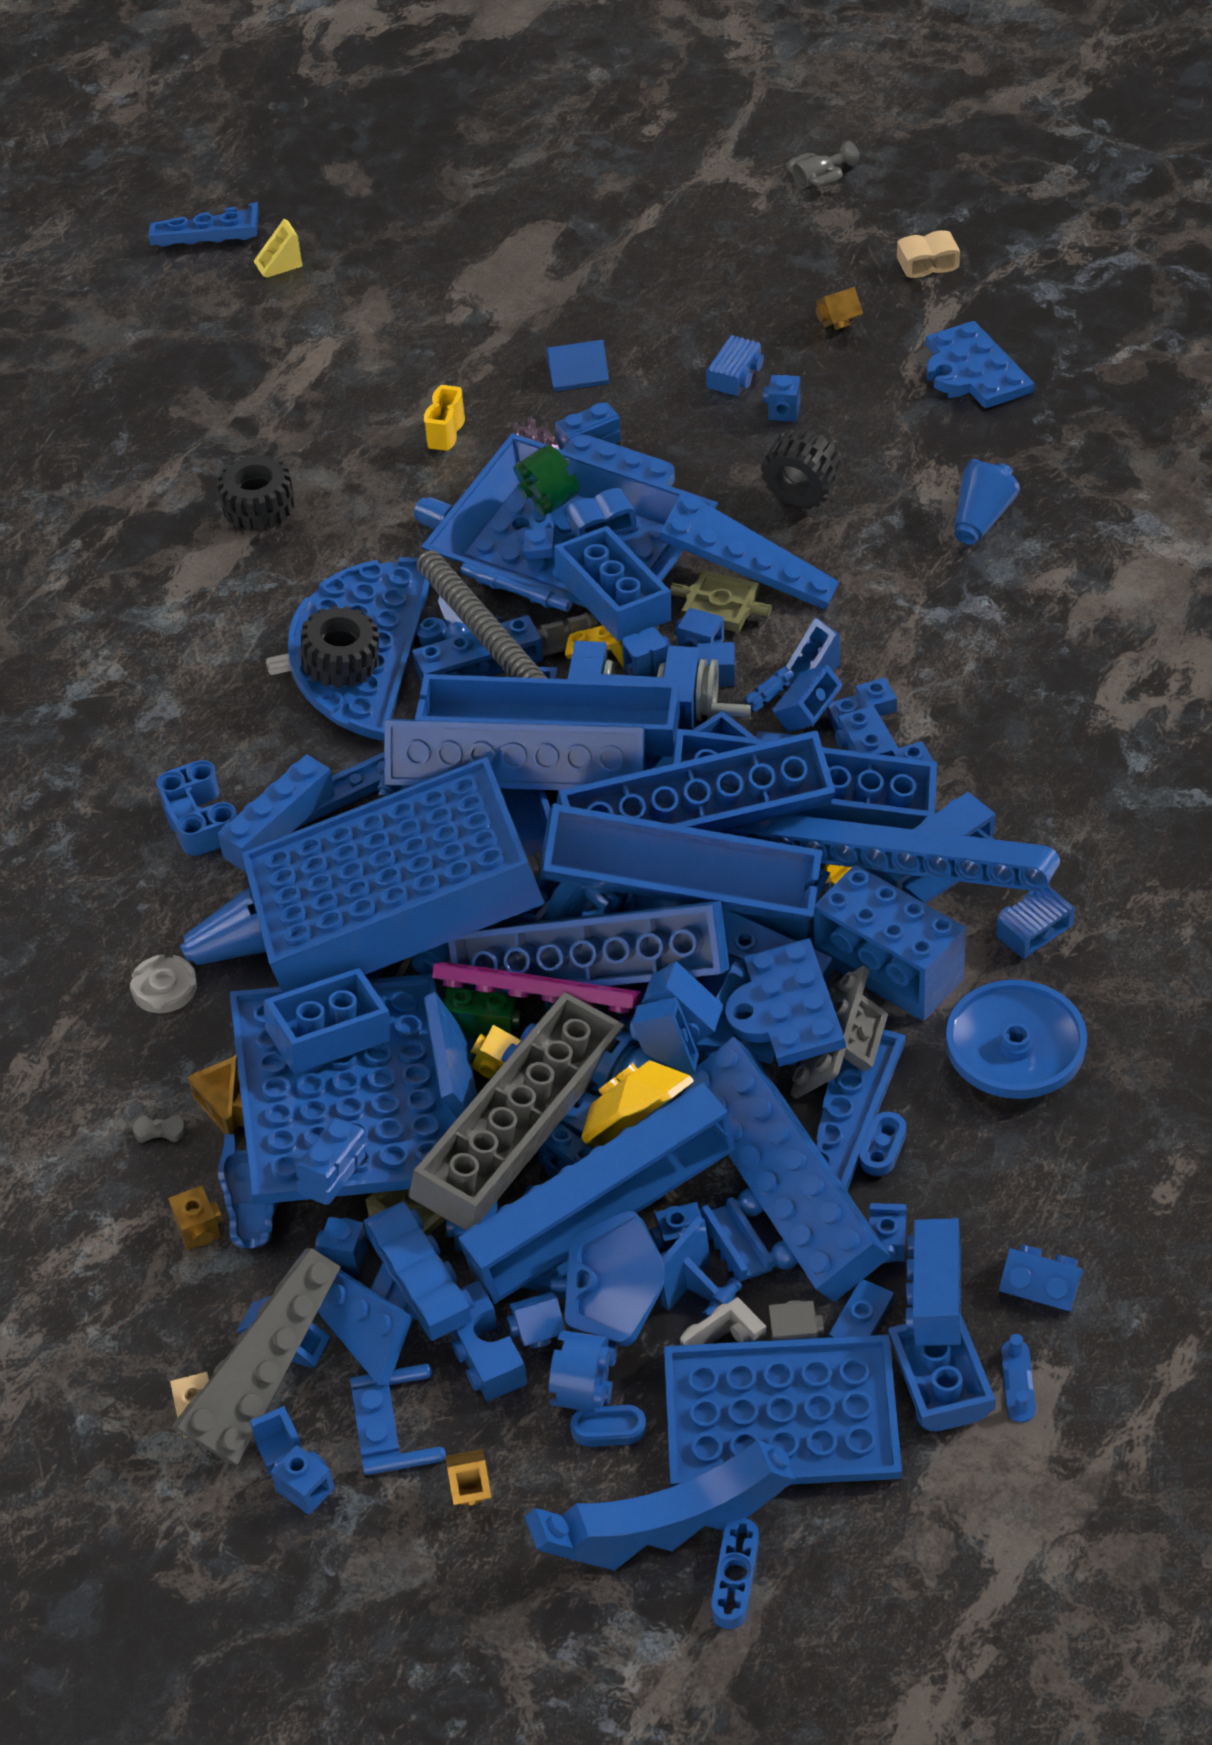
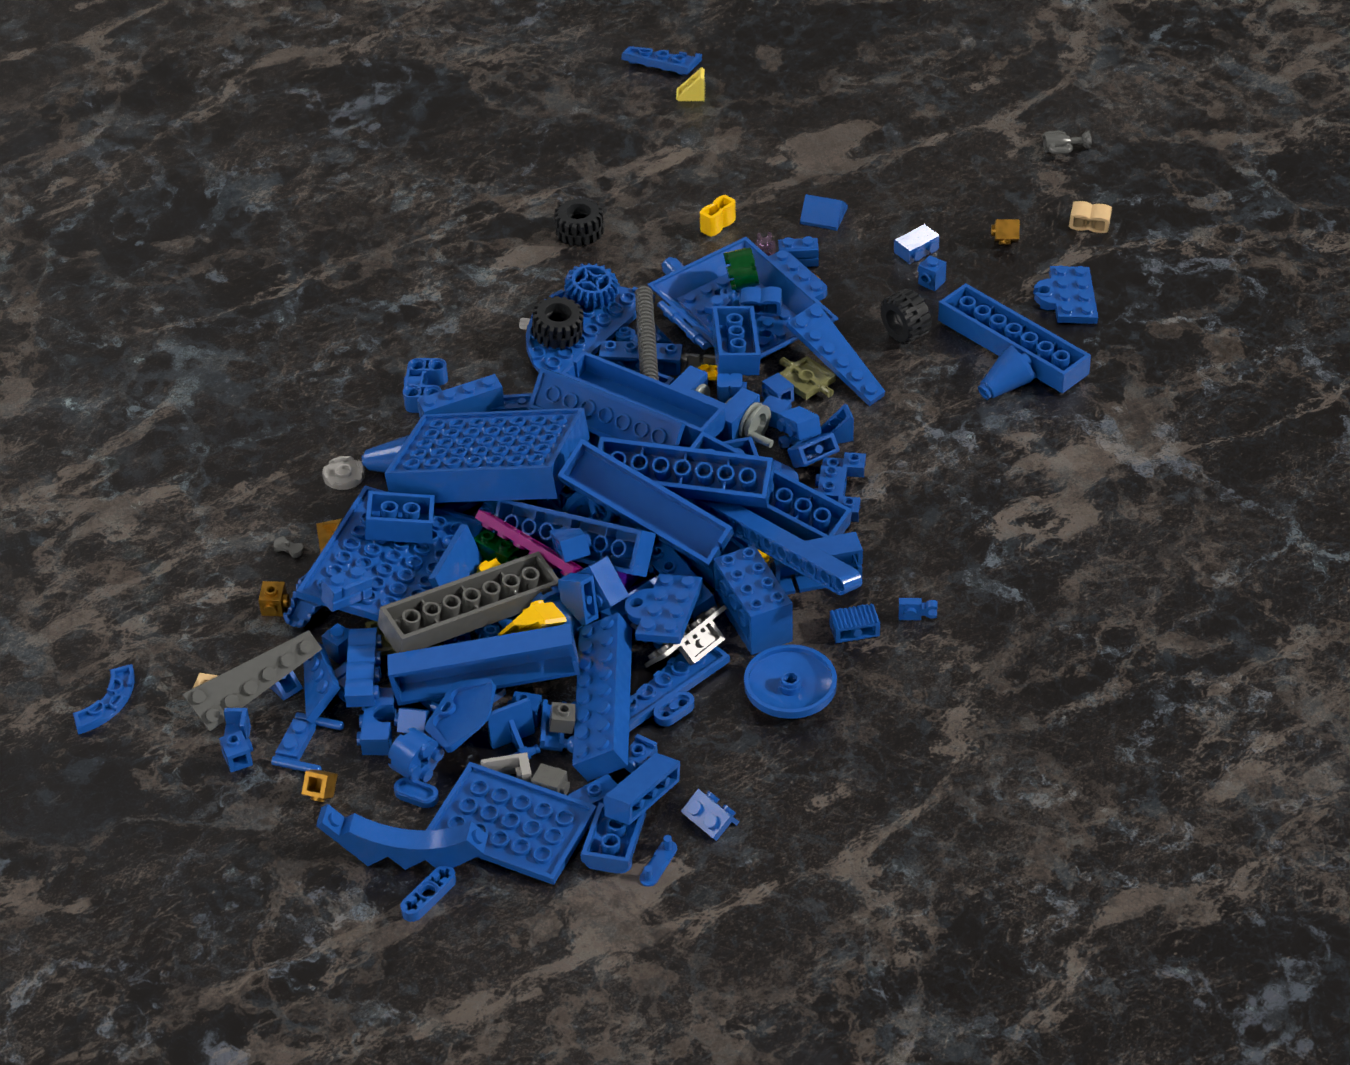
camera: 25 degrees right, 5 degrees down
none -> blue tile [73,664,135,735]
none -> blue slope [549,528,592,563]
none -> dark grey plate [549,702,575,734]
none -> blue gear [564,262,618,309]
none -> blue brick [777,406,821,441]
none -> blue plate [898,598,938,620]
none -> blue brick [938,283,1091,393]

